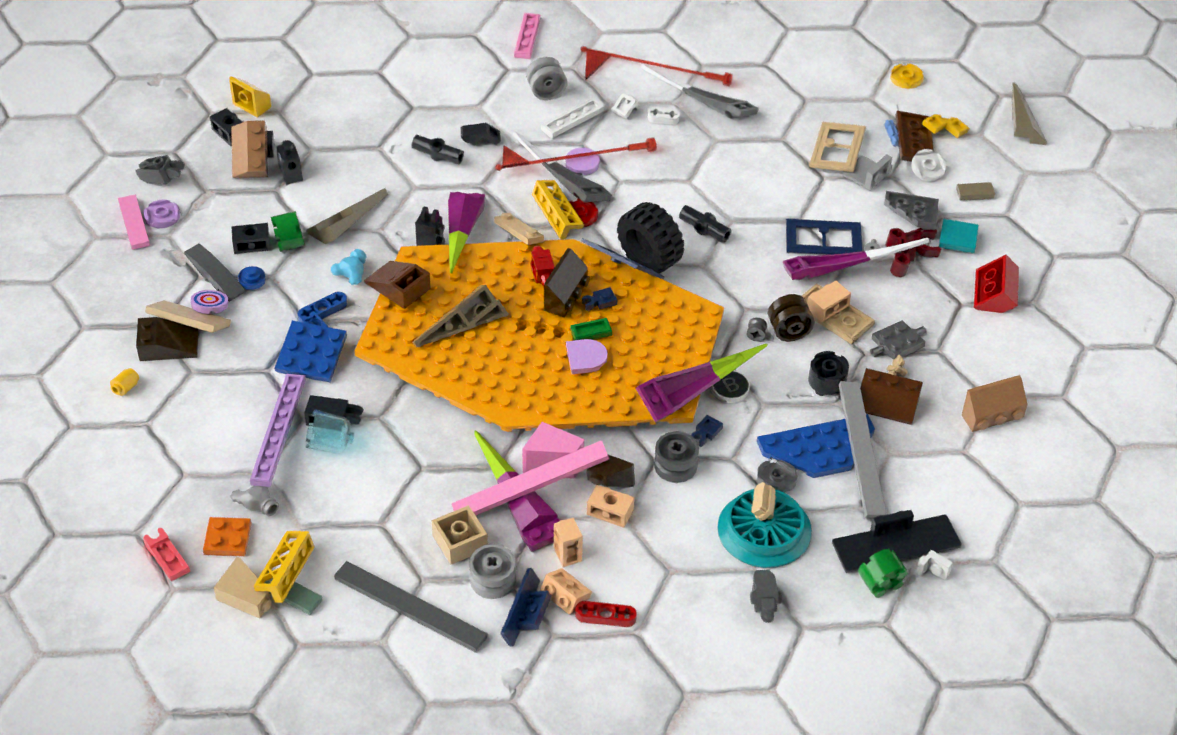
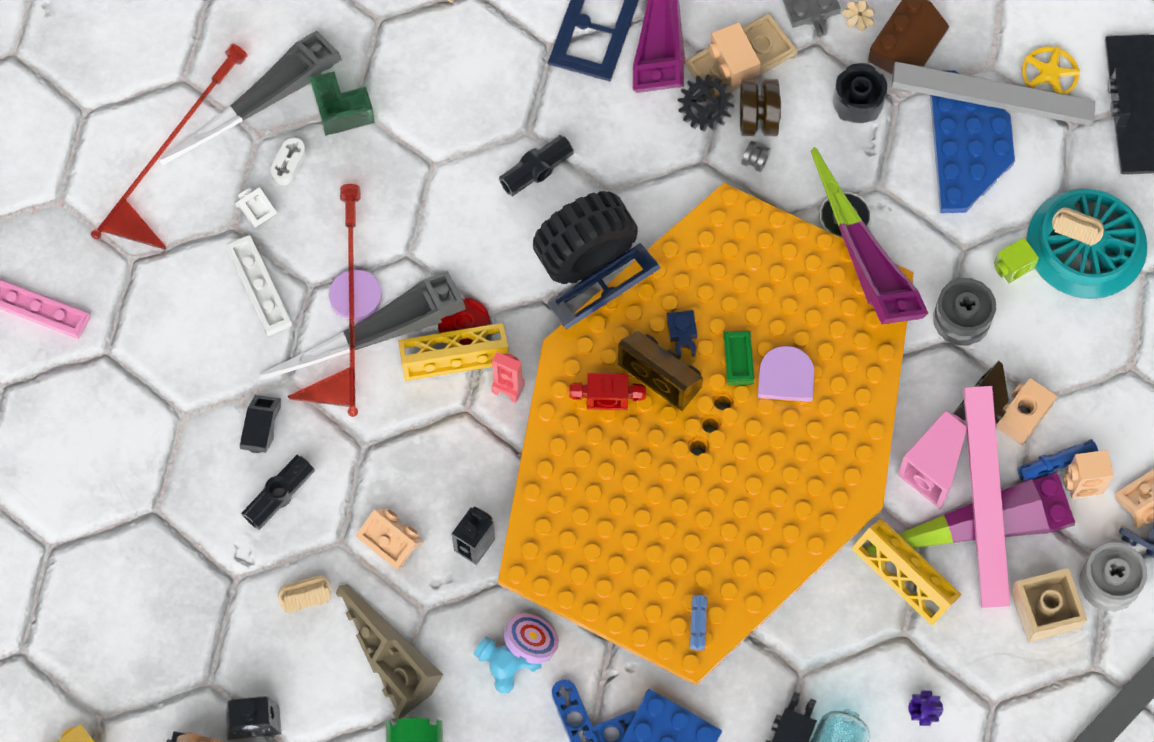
camera: 75 degrees left, 20 degrees up
reddish brown slope [364,261,431,309] -> none
dark tan wedge [412,285,509,347] -> none
magenta plate [448,192,485,273] -> none
tan plate [494,213,544,245] -> none
light grey wheel [526,57,567,100] -> none
dark blue plate [691,415,723,447] -> none
flat silver plate [757,460,798,493] -> none
none -> tan piece [278,576,332,614]
none -> clear green brick [309,71,375,136]
none -> light nougat bracket [356,508,424,569]
none -> coral plate [491,352,525,403]
none -> lavender tile [504,614,559,664]
none -> black gear [678,75,734,132]
none -> medium blue axle [690,595,707,651]
none -> yellow fence [851,518,962,625]
none -> dark purple gear [908,690,944,726]
none -> lime brick [994,238,1039,283]
none -> blue pin [1017,439,1098,482]
none -> yellow wheel [1022,46,1080,95]

